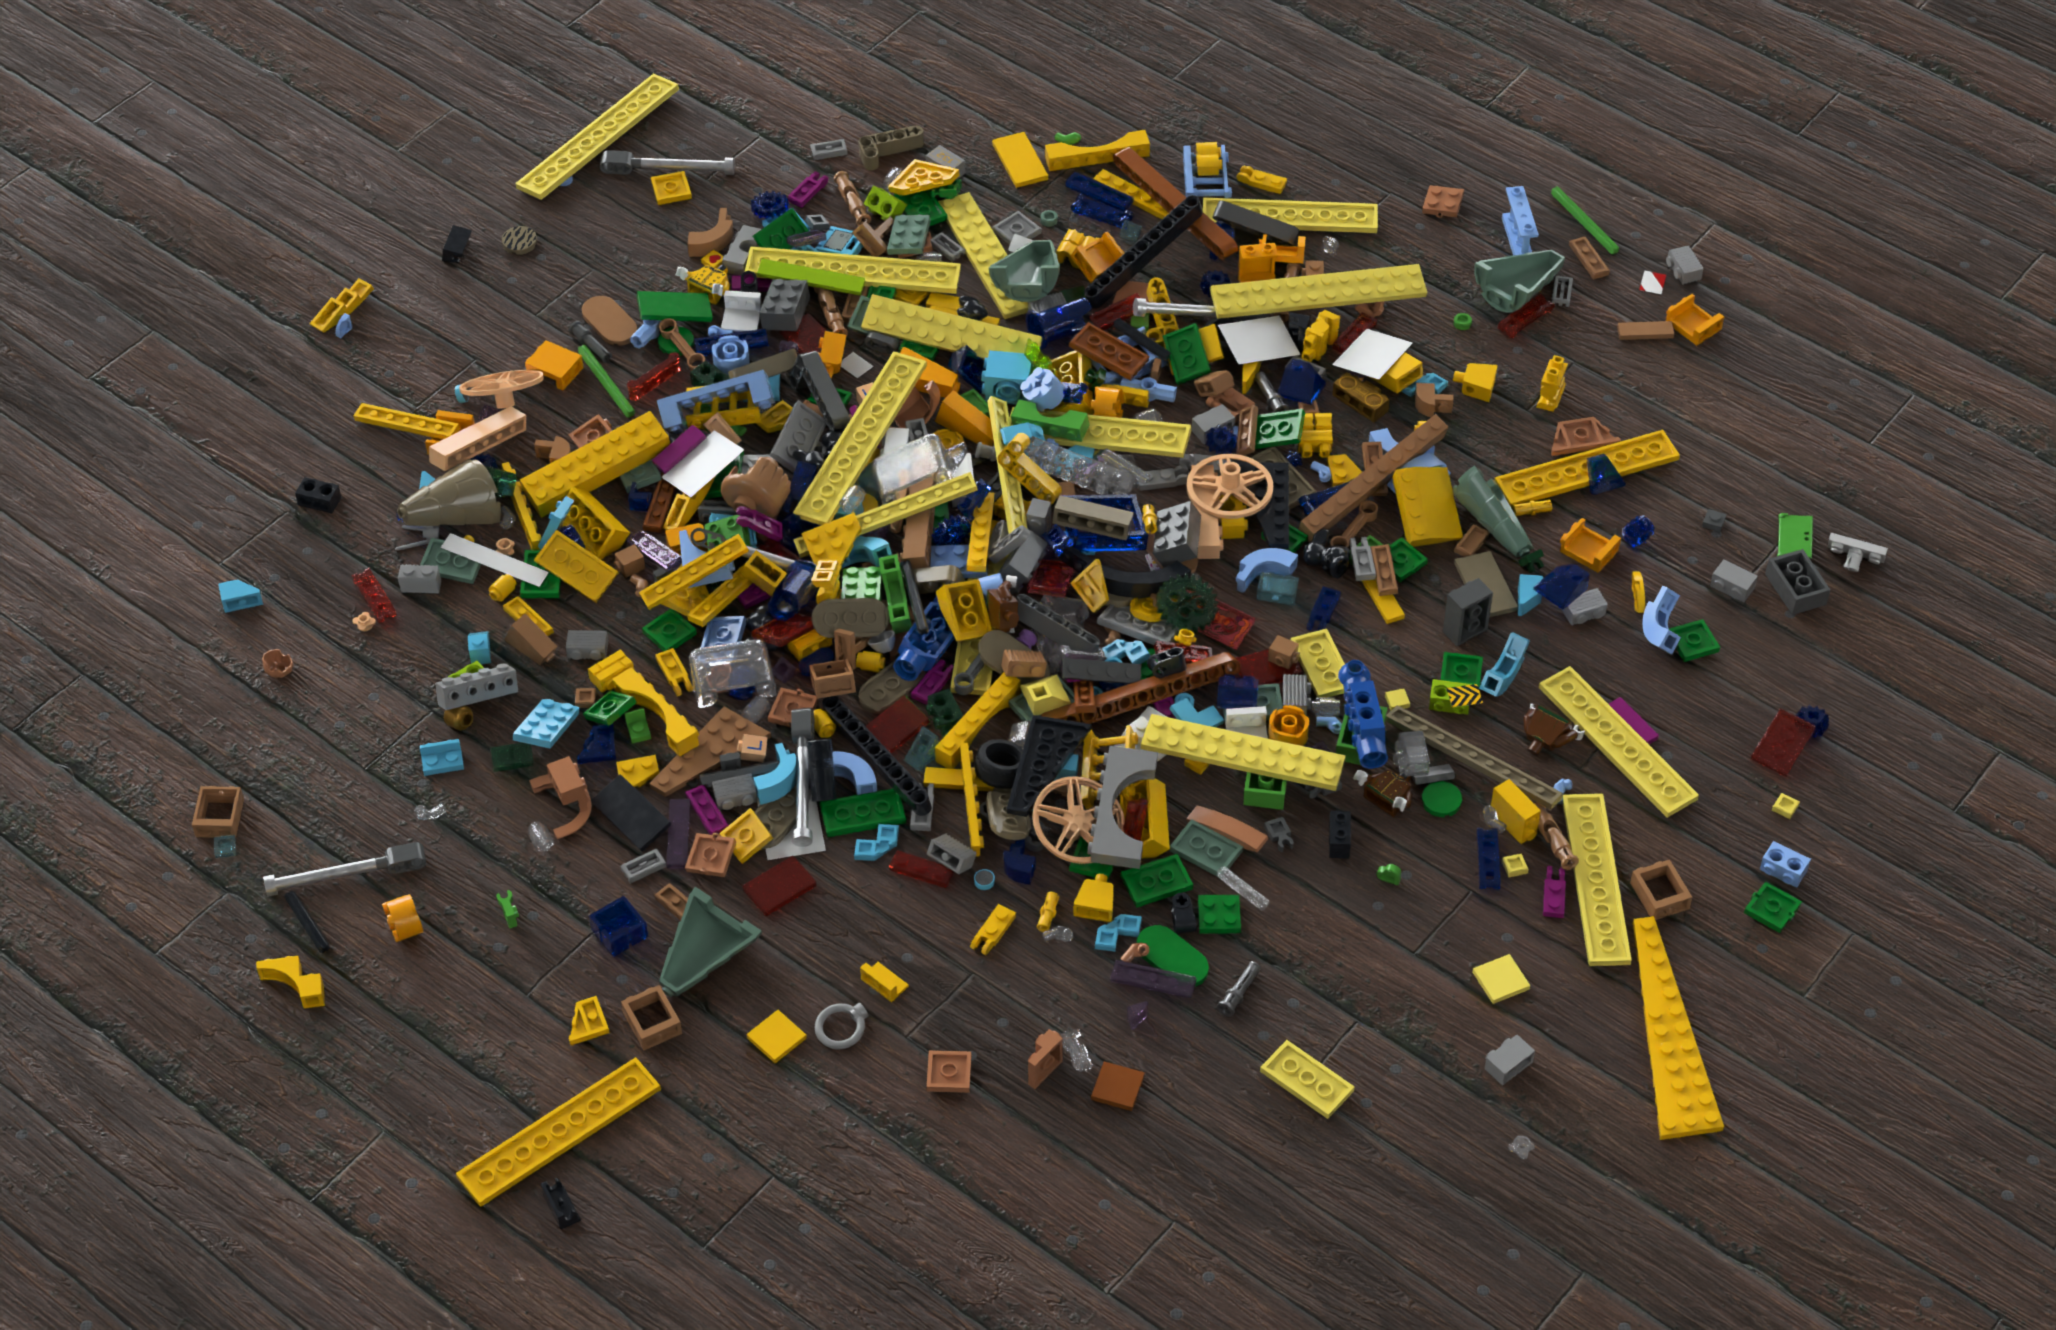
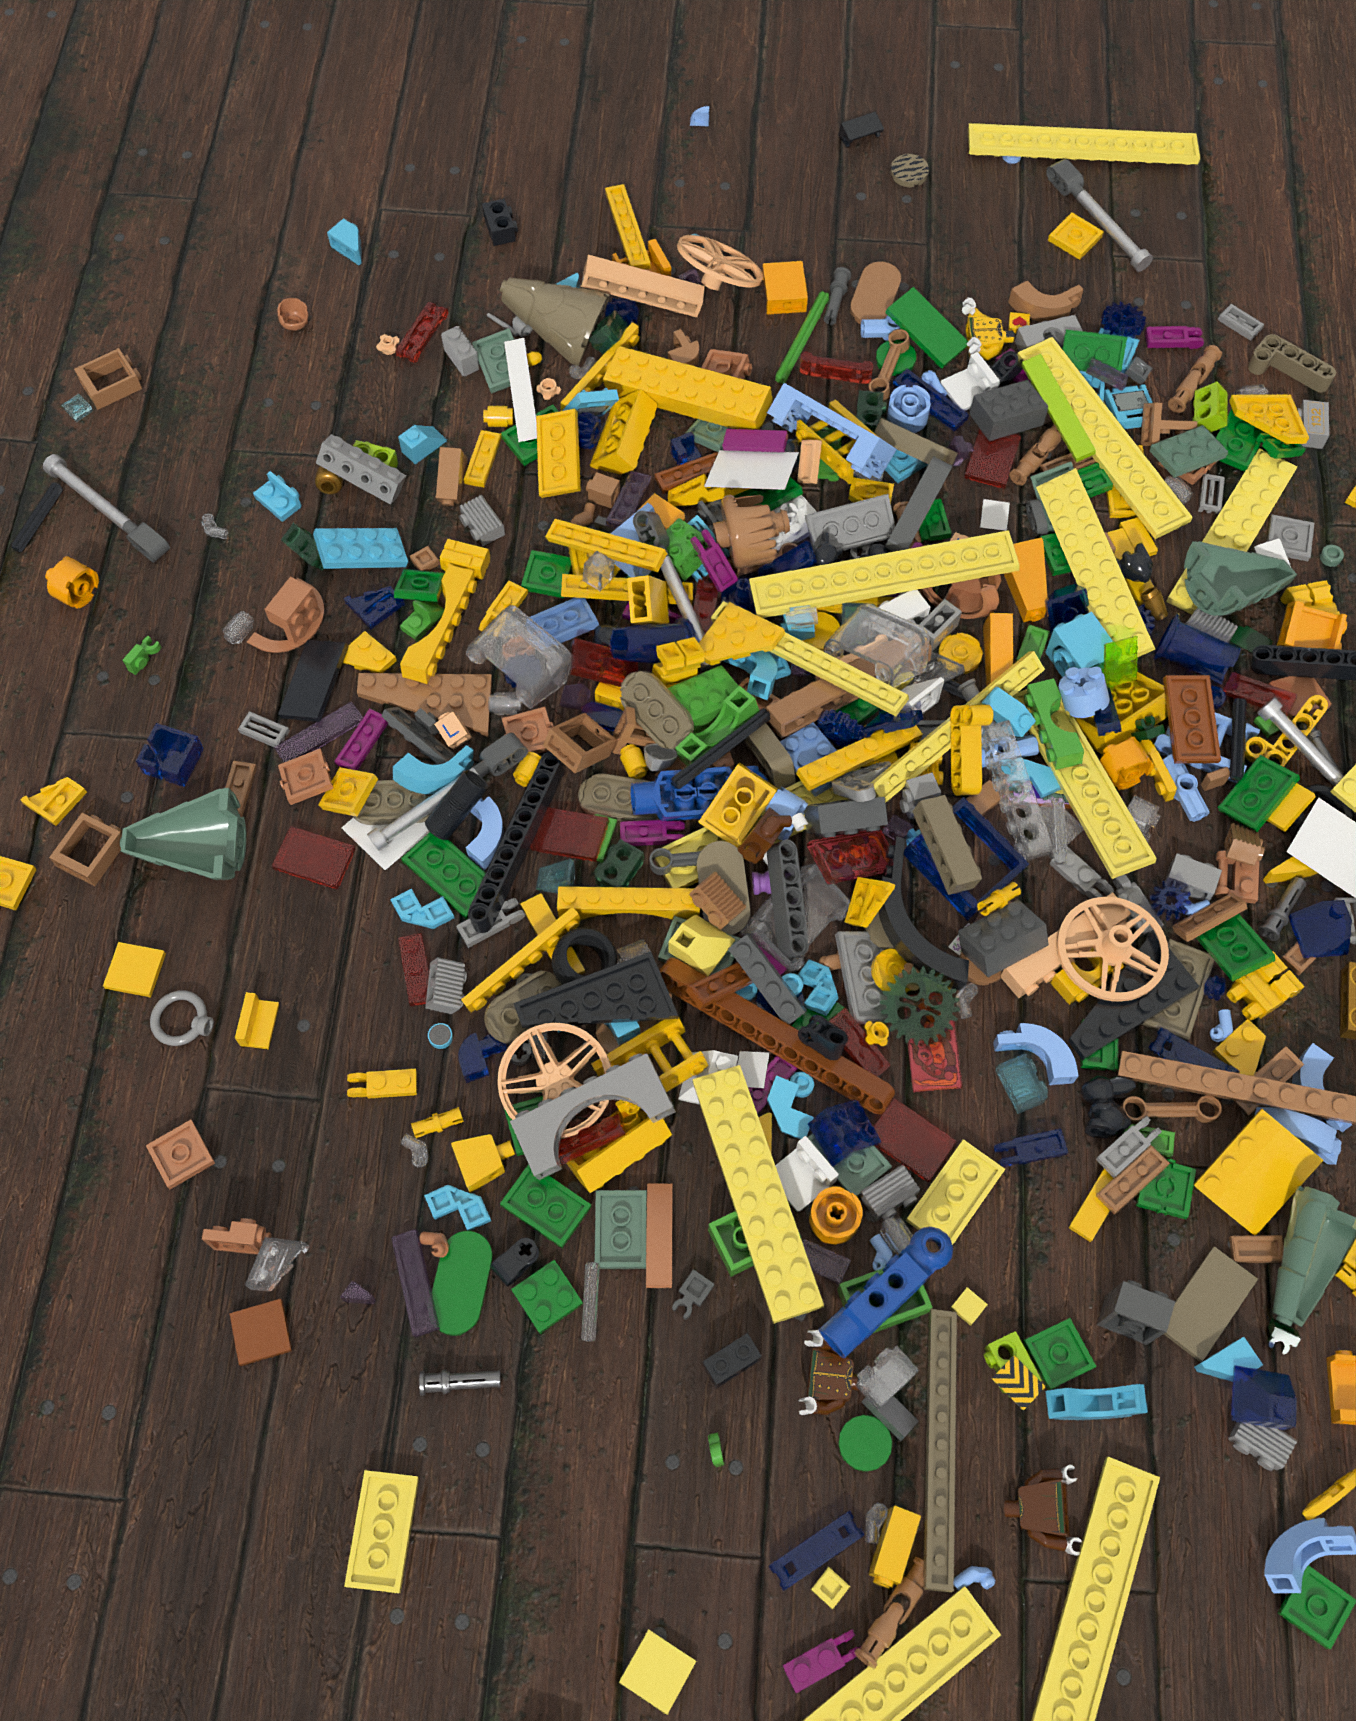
camera: 55 degrees right, 15 degrees up
yellow slope [310,278,374,333] -> none
light grey brick [712,773,757,811] -> none
light orange hinge [818,331,846,379] -> none
clear blue plate [1042,524,1074,555] -> none
medium nougat brick [1268,635,1300,669] -> none
magenta tile [1609,697,1659,744] -> none
none -> clear brick [583,551,615,591]
none -> pearl gold cone [1140,587,1168,621]

